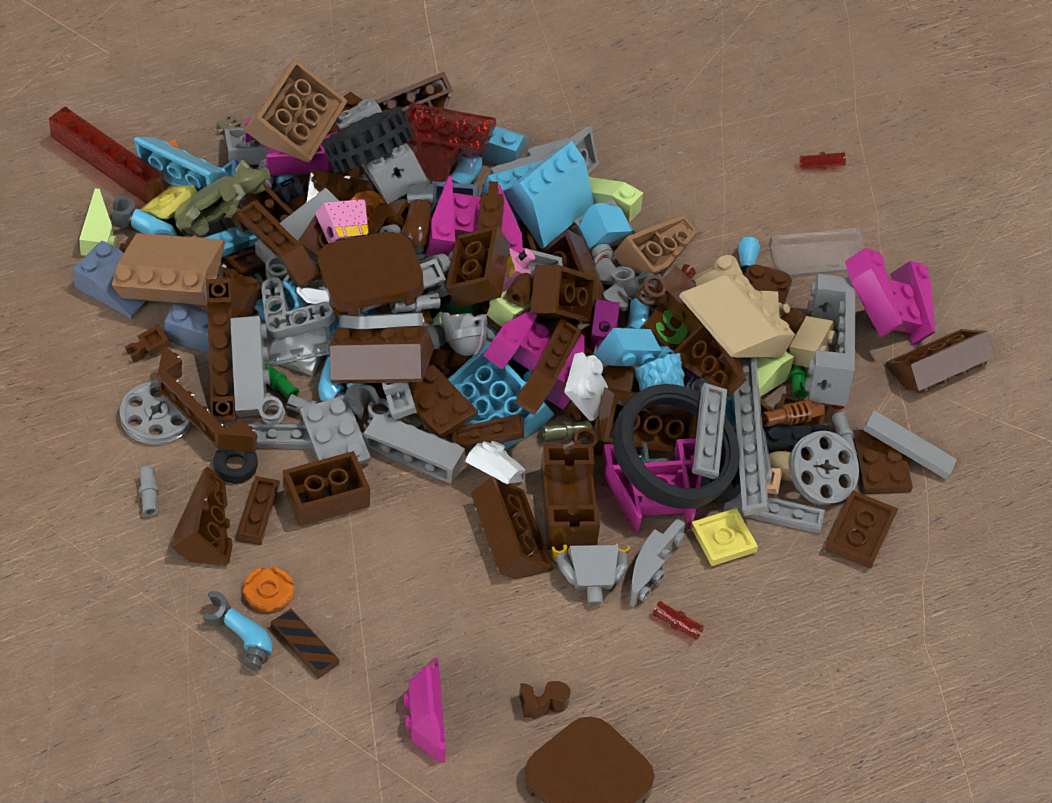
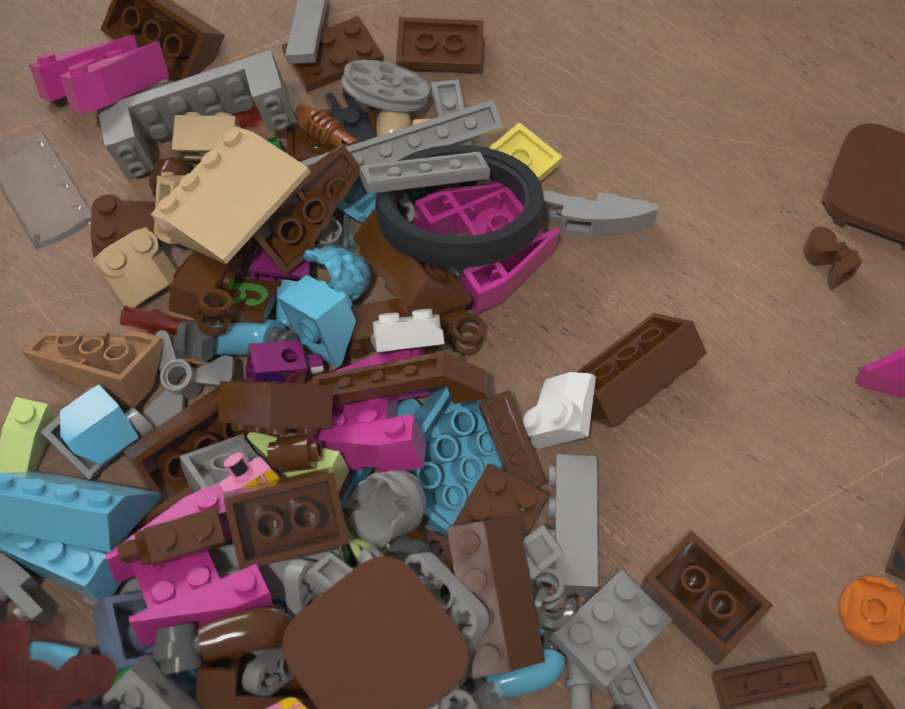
camera: 110 degrees left, 10 degrees up
reddish brown piece [541,444,600,550] -> none
light grey torso [552,544,630,604] -> none
clear red pin [653,601,704,640] -> none
medium azure cone [738,237,761,272] -> none
light grey pin [832,412,858,461] -> none

